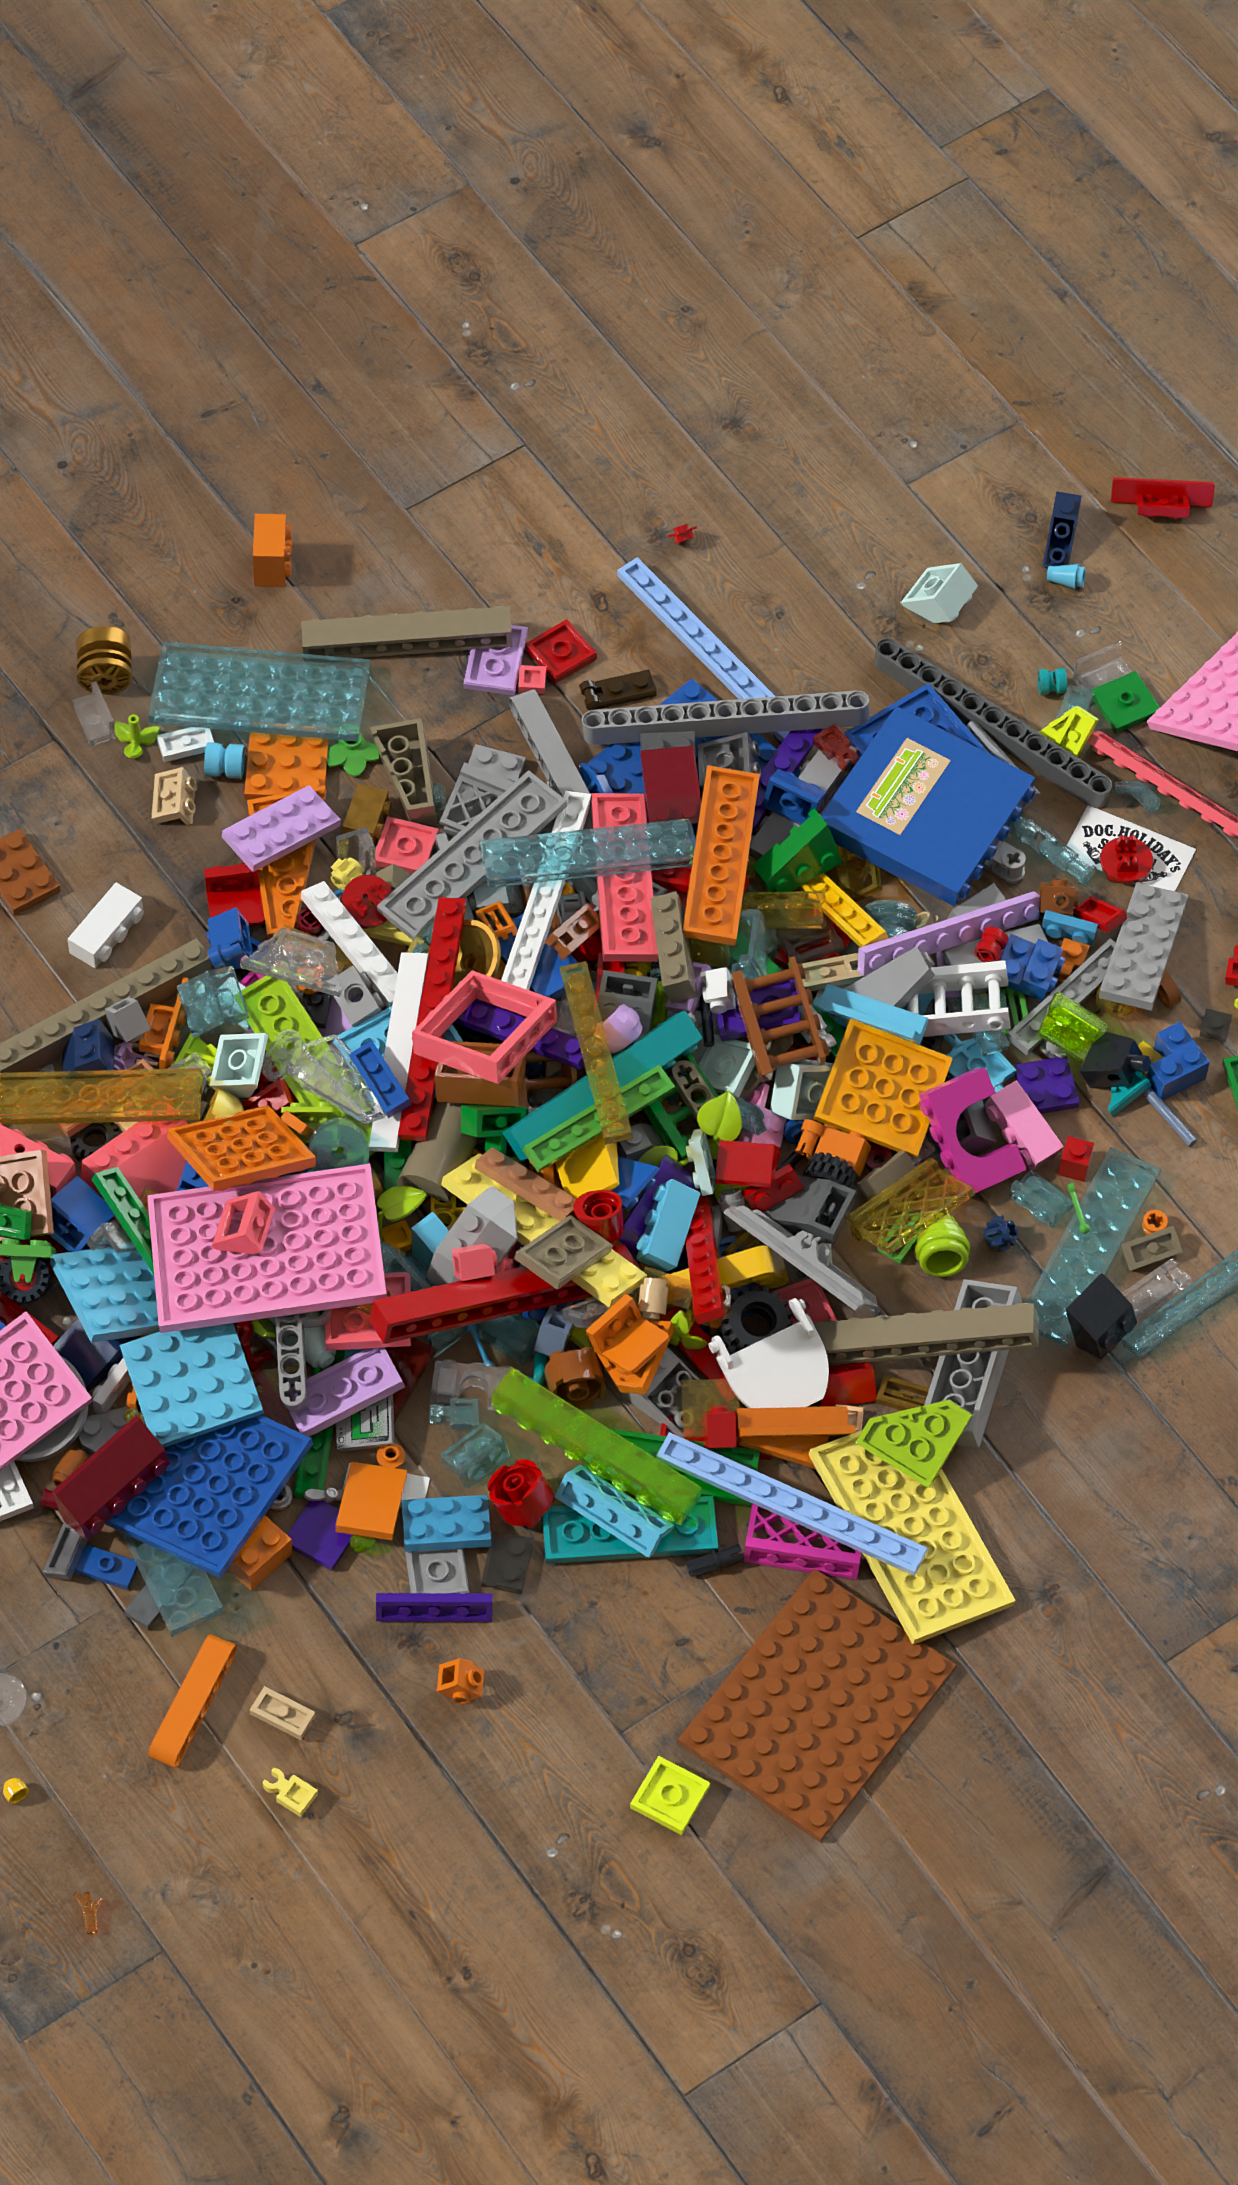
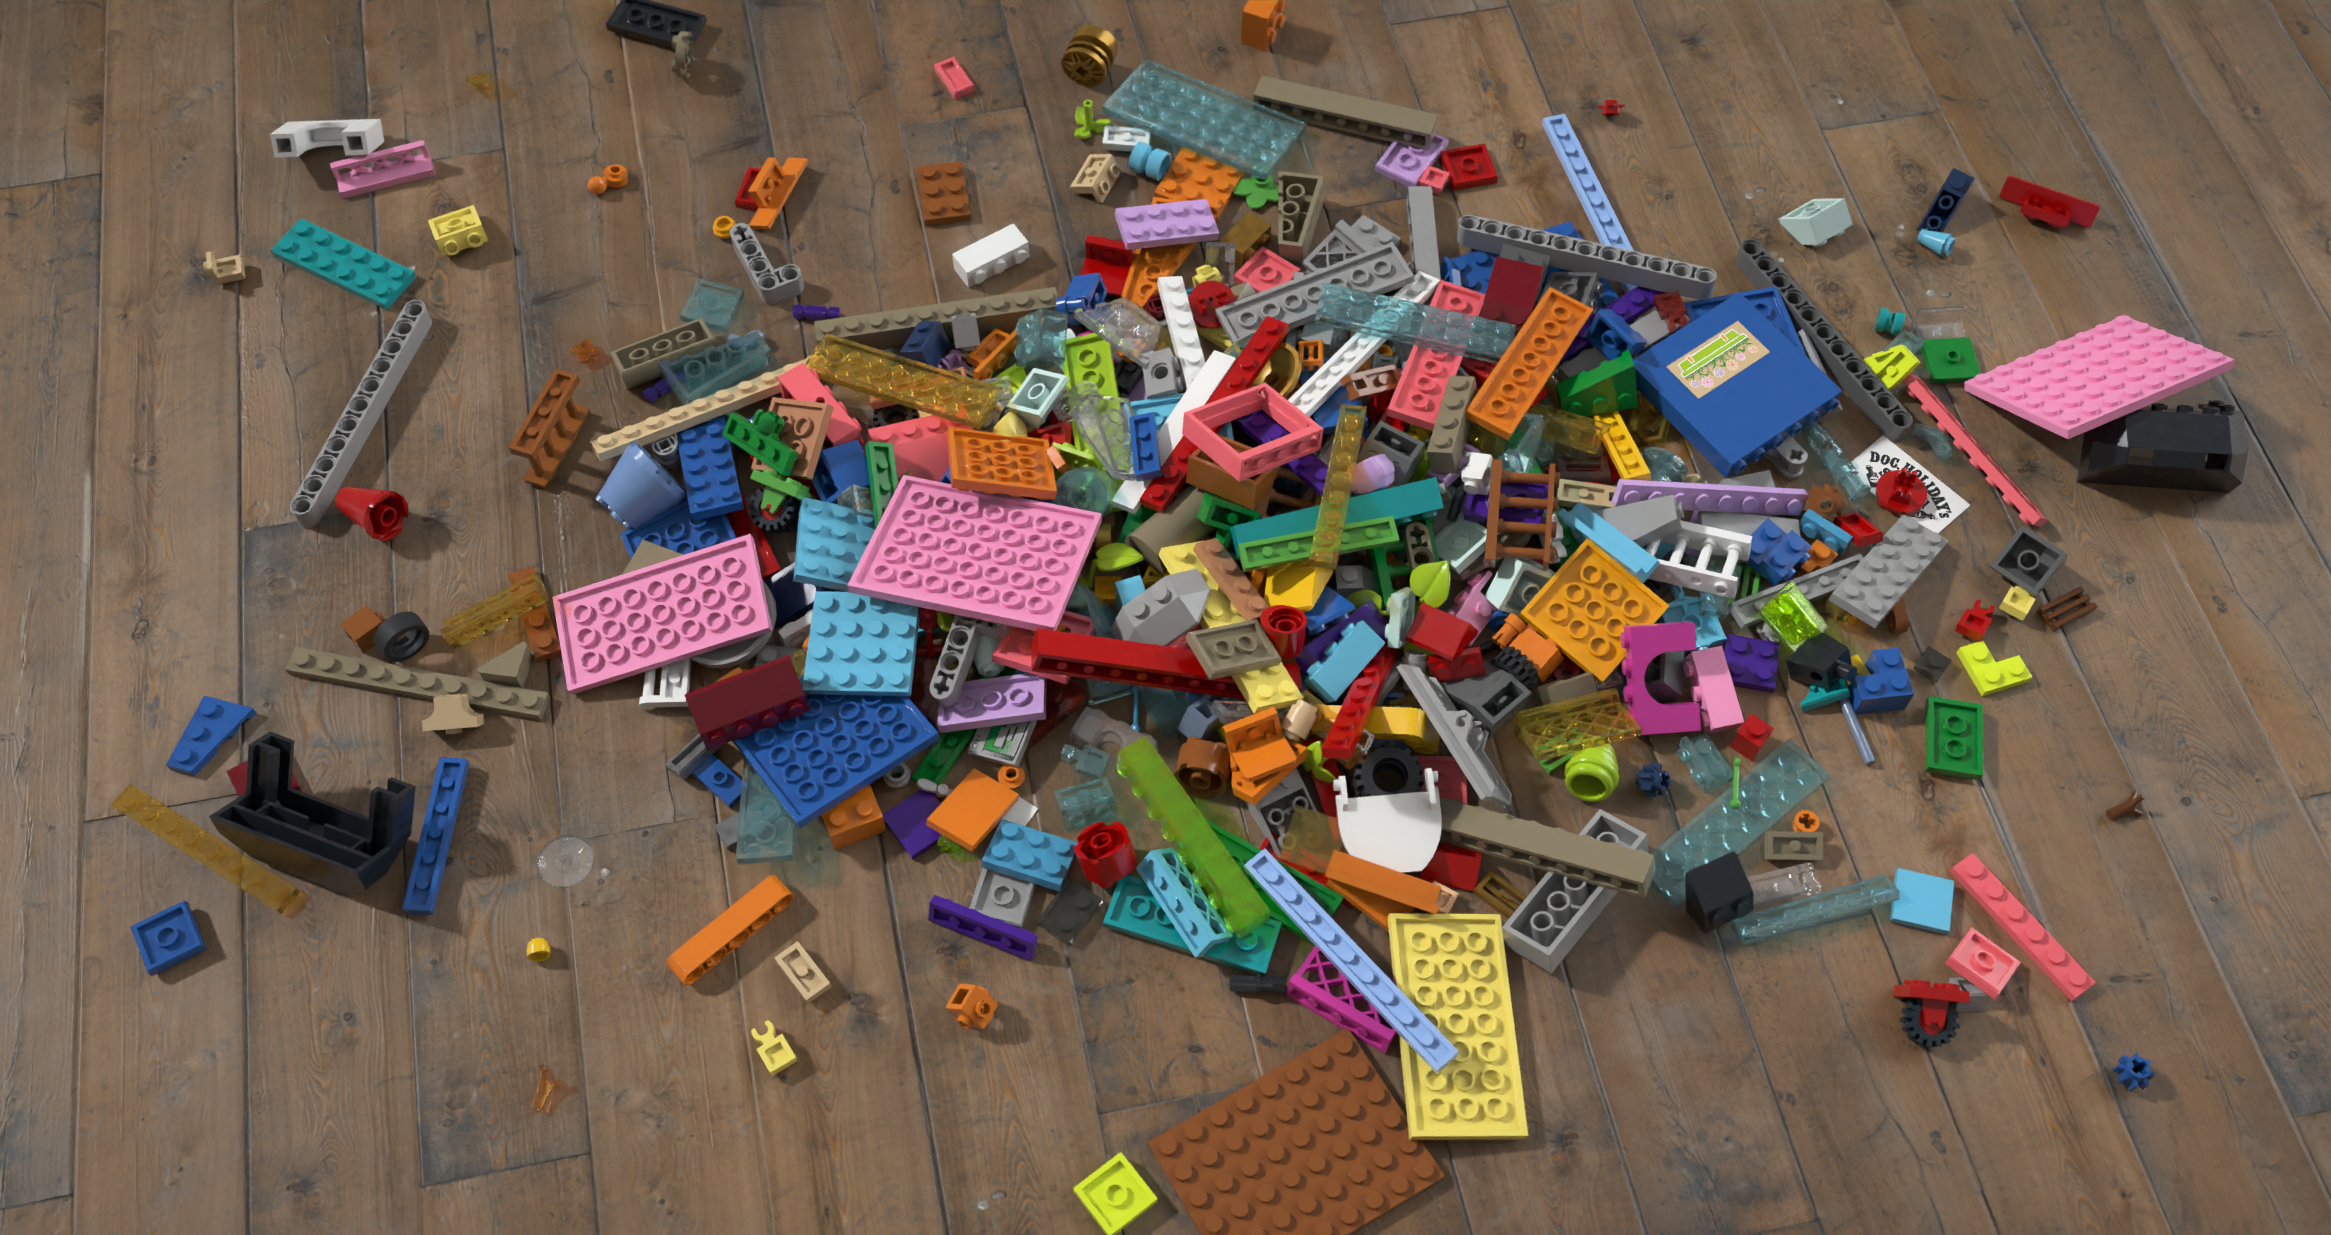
camera: 25 degrees right, 0 degrees up
clear panel [72,681,116,746] -> none
coral tile [212,1191,275,1254] -> none
clear light blue tile [433,783,447,810] -> none
coral brick [451,1243,498,1281] -> none
teal arm [523,1353,548,1394] -> none
dark brown plate [579,669,657,710] -> none
red brick [703,1405,737,1448] -> none
clear light blue plate [733,1095,767,1135] -> none
lime plate [855,1400,974,1488] -> none
red wheel [974,927,1009,962] -> none

